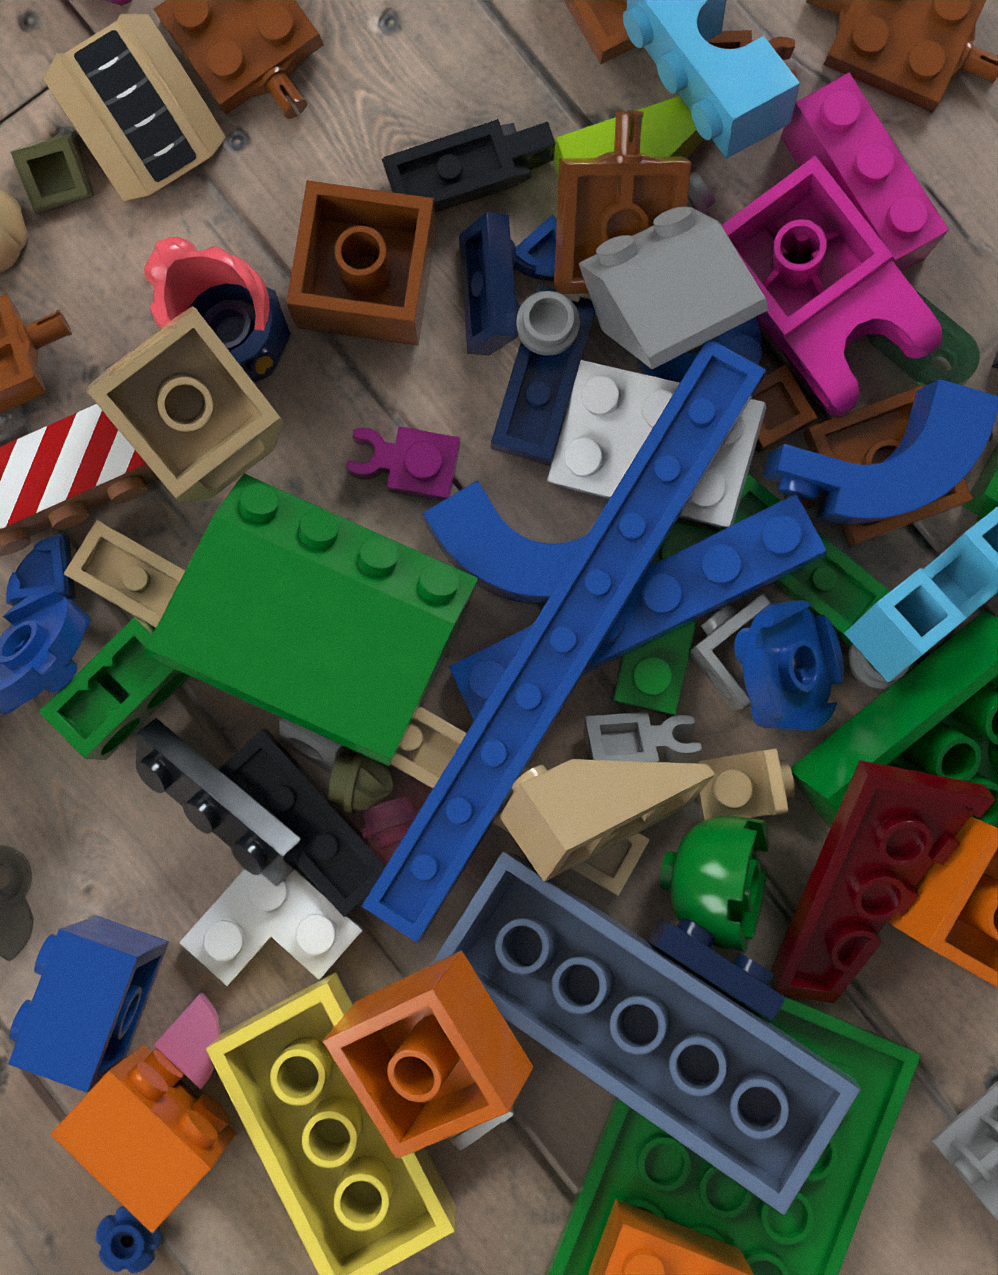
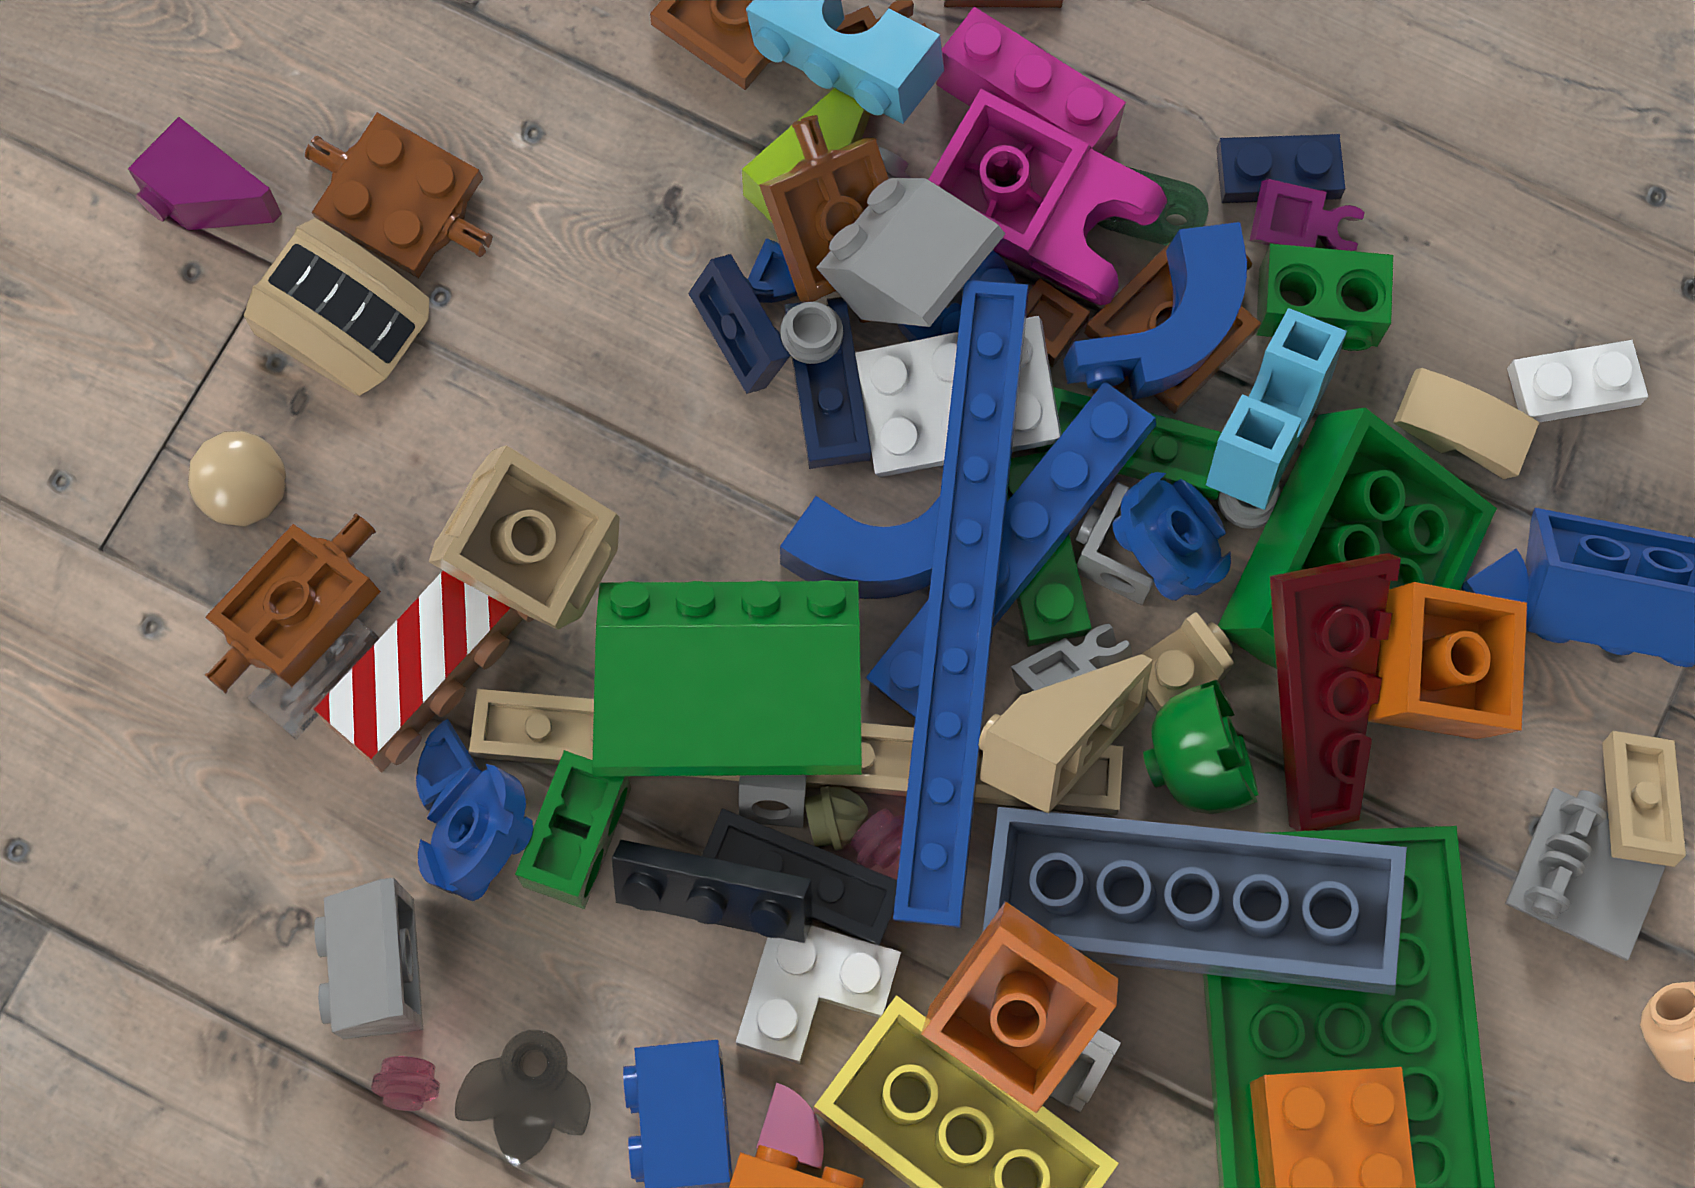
camera: 25 degrees left, 10 degrees down
olive slope [10,131,94,213] -> none
piece [144,237,291,382] -> none
dark orange brick [286,180,437,346] -> none
magenta plate [346,426,461,501] -> none
black hinge [382,119,555,213] -> none
dark blue plate [647,918,786,1021] -> none

